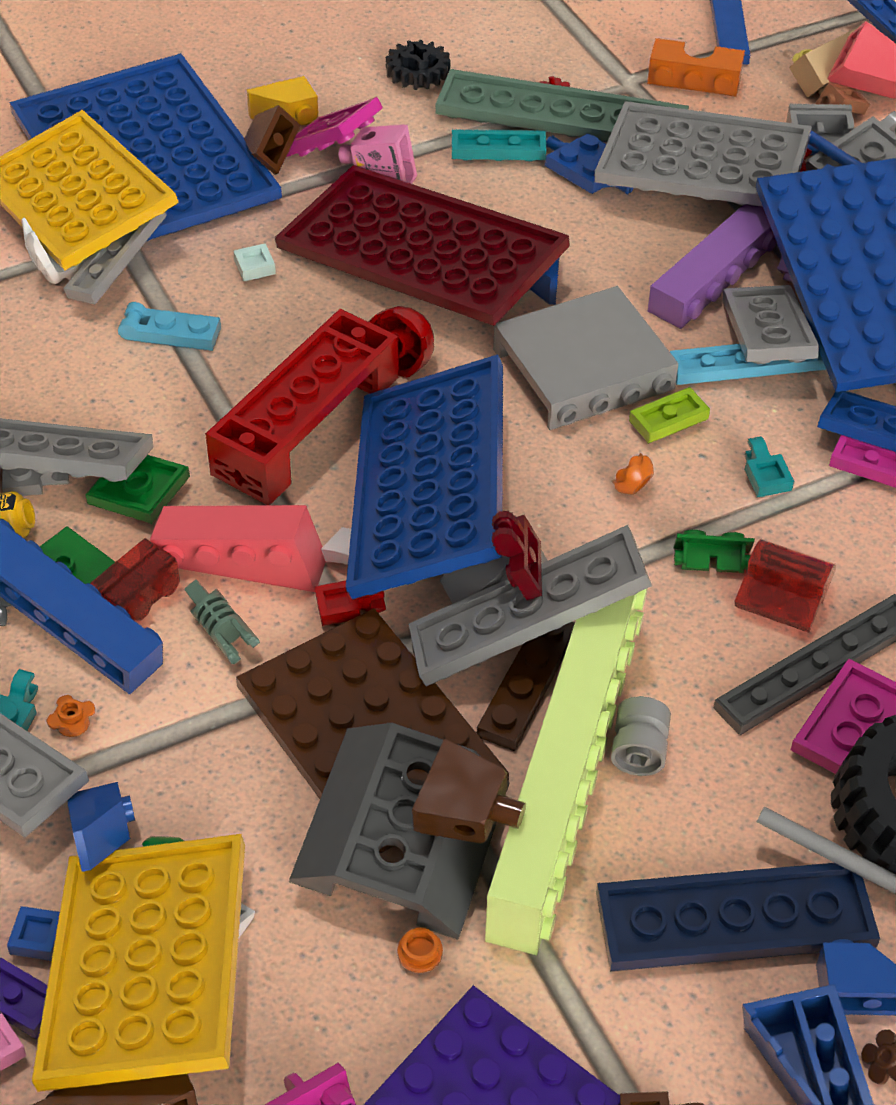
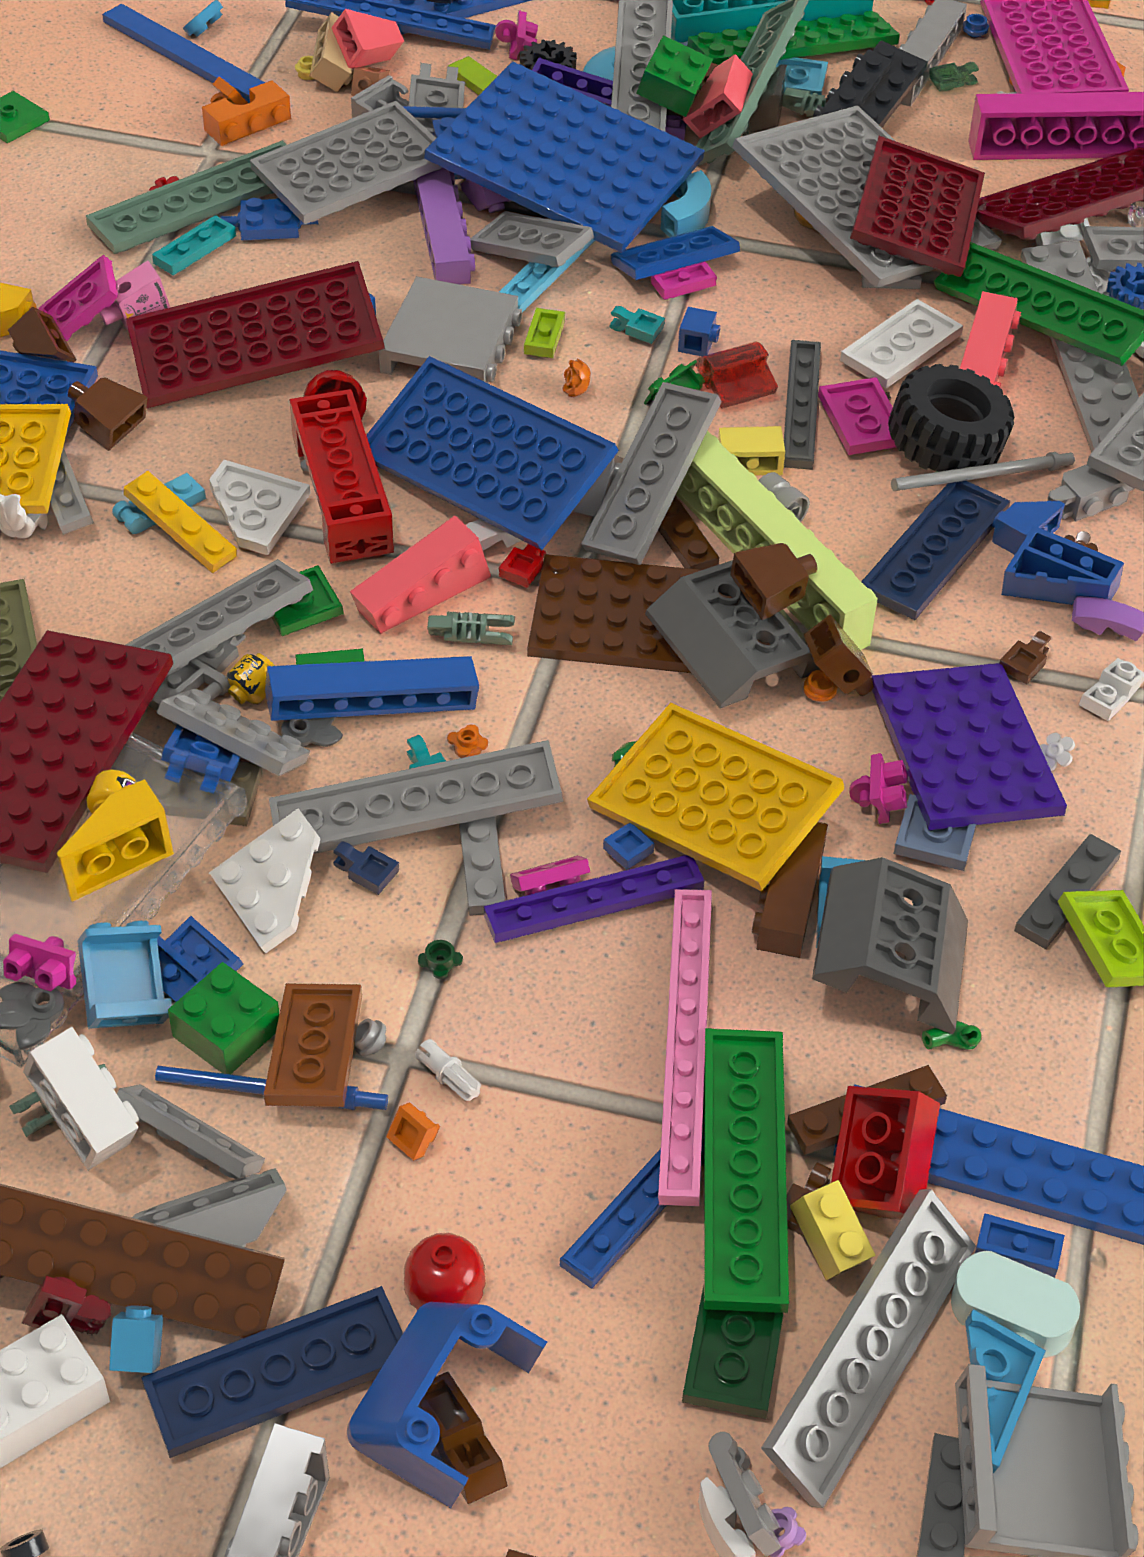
camera: 50 degrees left, 0 degrees up
blue slope [67,782,135,872] -> none
clear red brick [90,538,180,621] -> none
light aqua plate [233,243,276,281] -> none
black gear [386,40,451,90] -> none
dark red hinge [492,510,542,601] -> none
none -> reddish brown torso [68,377,147,451]
none -> yellow plate [124,471,237,573]
none -> white plate [209,460,310,555]
none -> orange tile [210,76,248,105]
none -> blue brick [678,307,721,357]
none -> light yellow brick [718,426,785,475]
none -> reddish brown torso [804,614,874,696]

